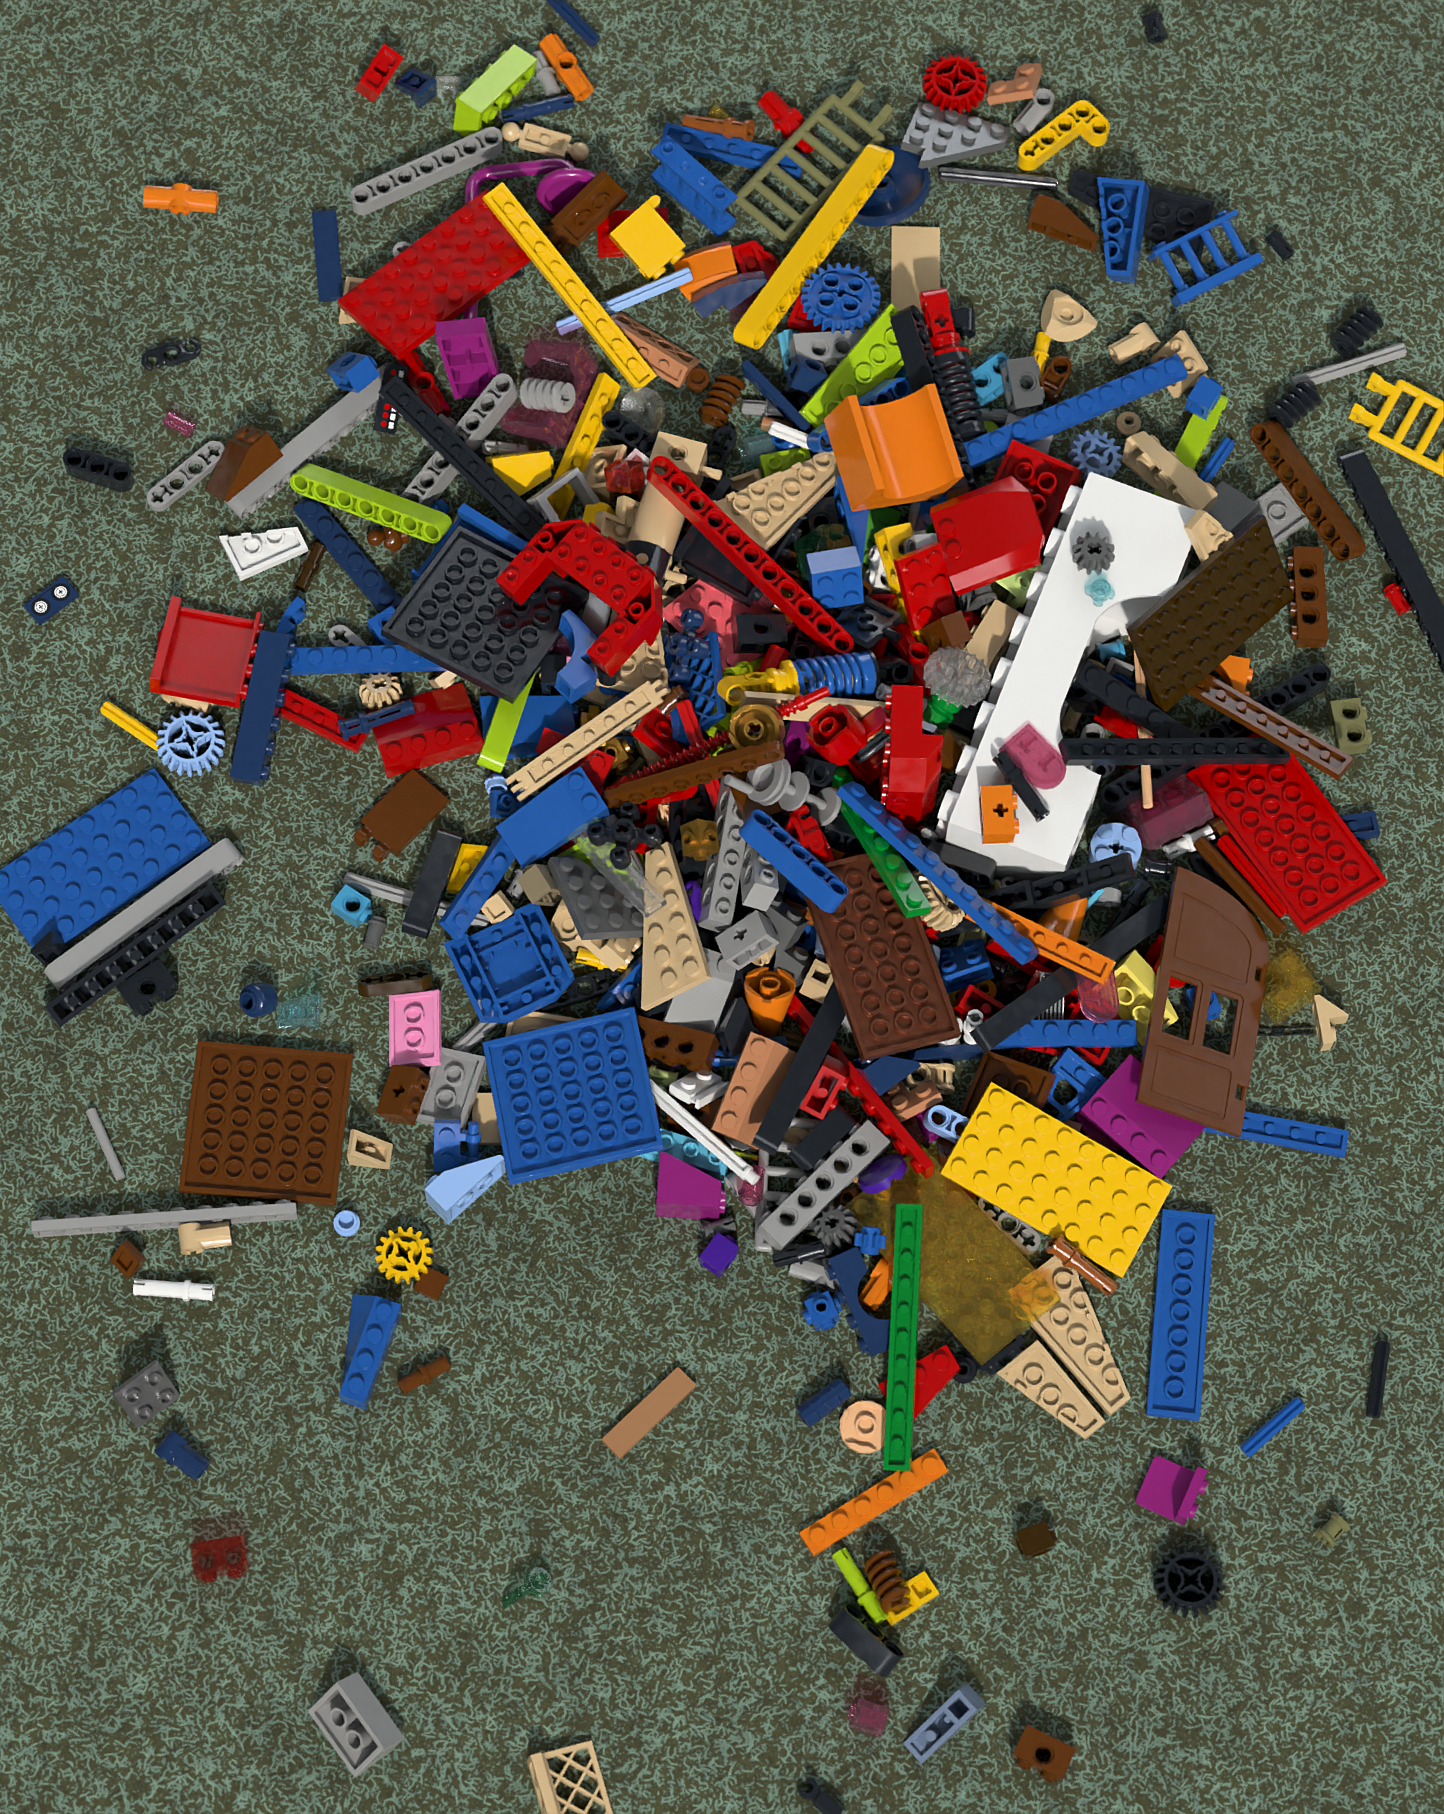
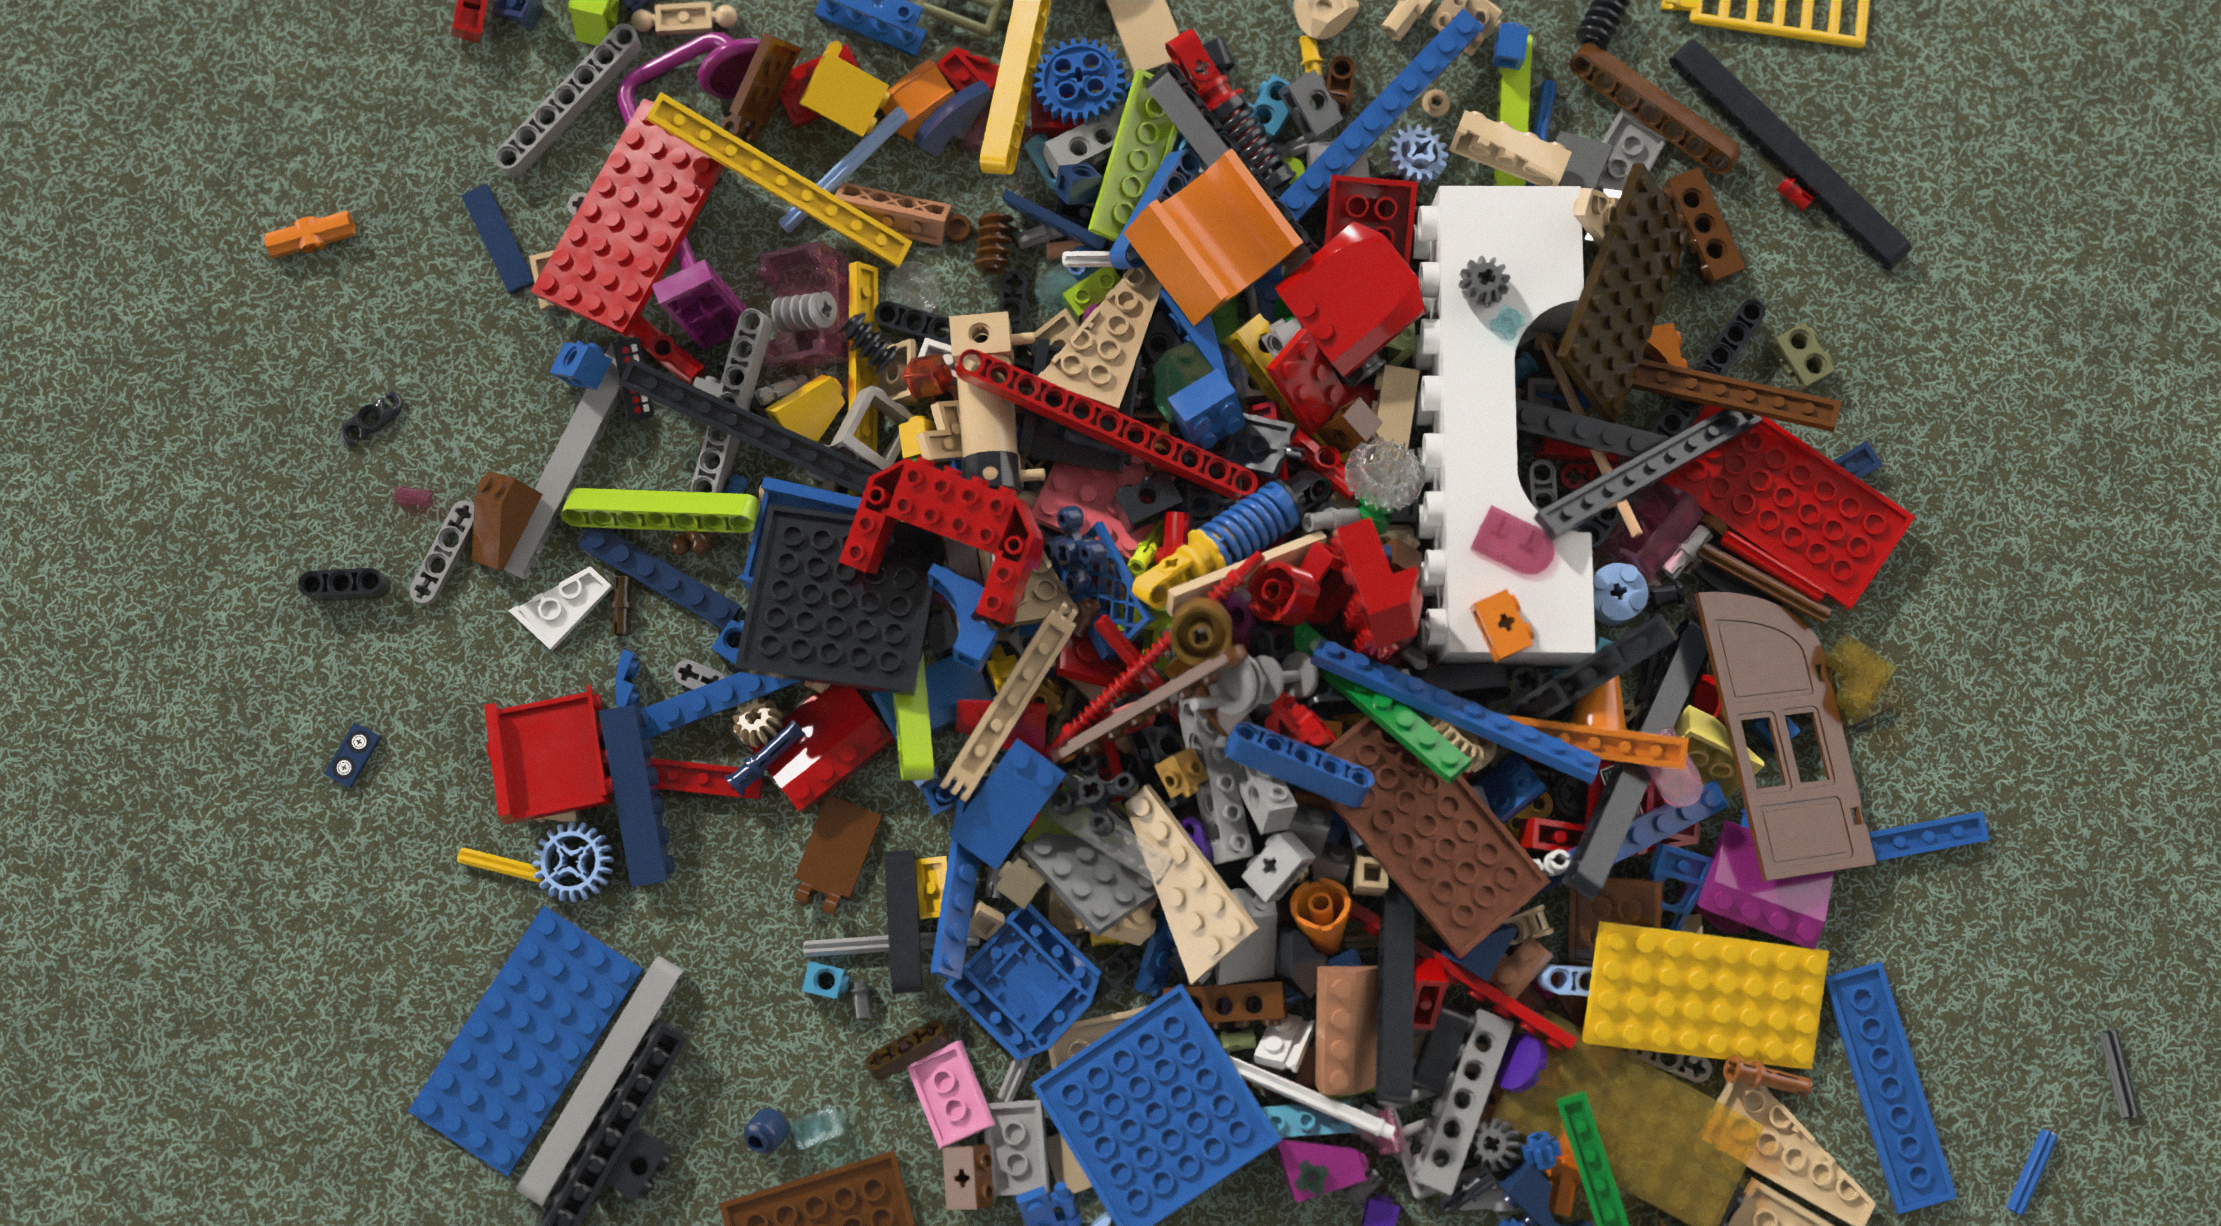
camera: 20 degrees left, 10 degrees up
black slope [30,930,66,965] -> none
black pin [992,750,1050,822] -> none
tan slope [1311,995,1349,1051] -> none
none -> black piece [835,311,898,376]
none -> plate [1294,1160,1329,1195]

